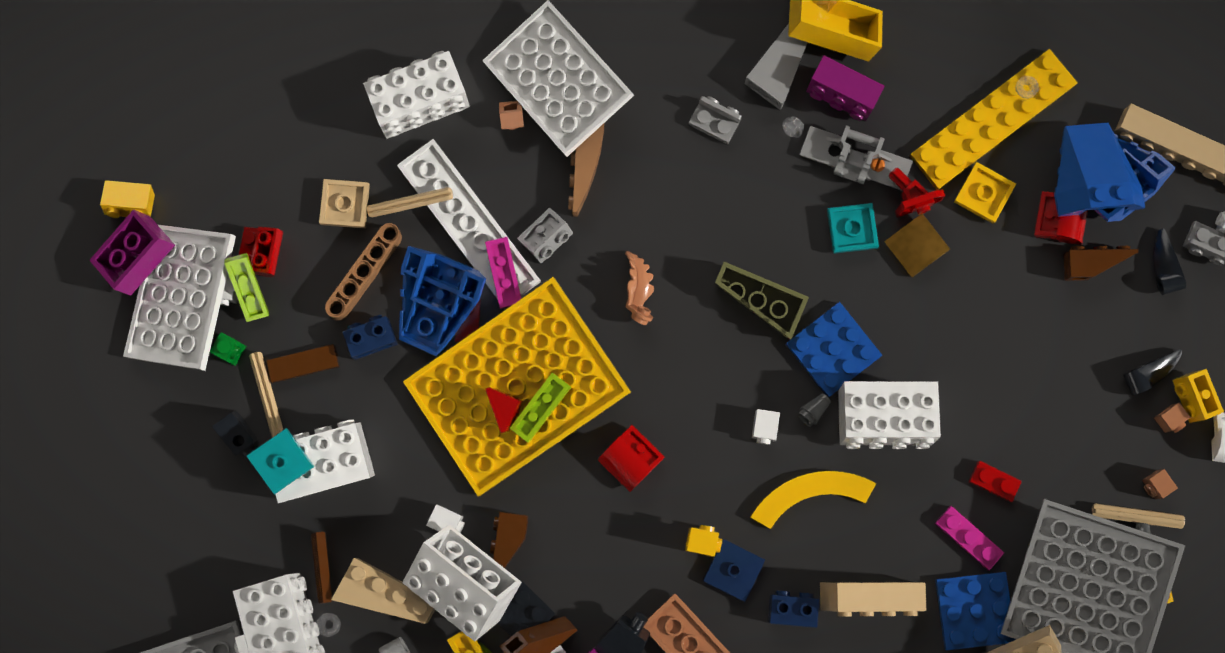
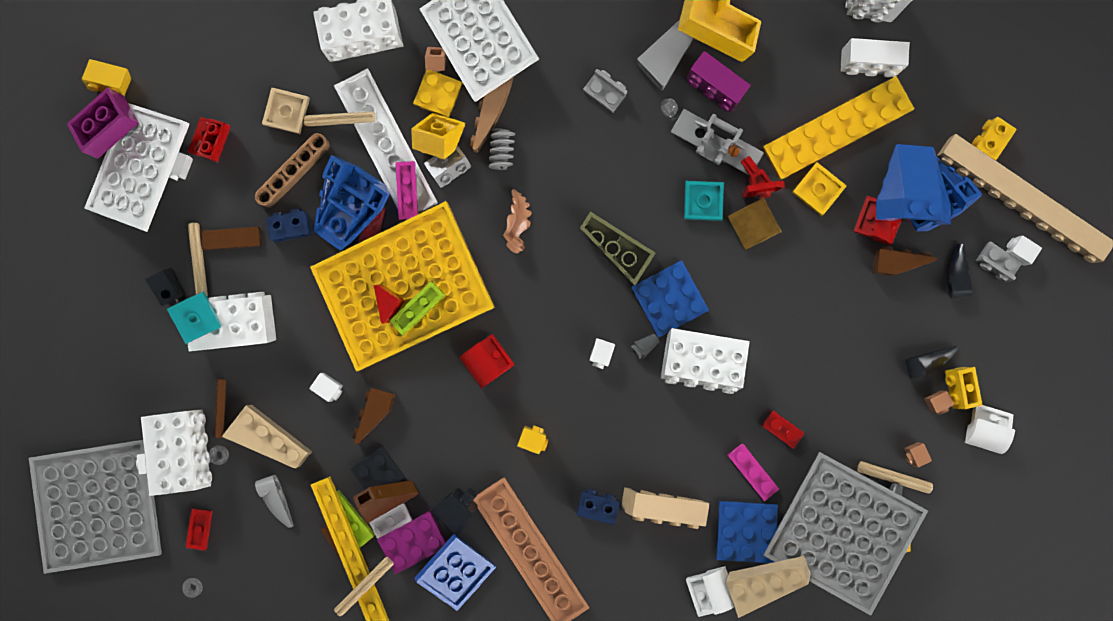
camera: 10 degrees right, 5 degrees up
green brick [210,332,247,366] -> none
lime plate [224,253,269,322] -> none
white brick [402,525,522,642] -> none
dark blue plate [703,539,765,602] -> none
yellow tile [750,471,877,529] -> none
clear plate [1016,76,1039,99] -> none
none -> yellow slope [411,113,465,159]
none -> yellow plate [413,70,463,118]
none -> light grey piece [489,128,515,170]
none -> white brick [841,38,910,77]
none -> yellow brick [972,117,1017,161]

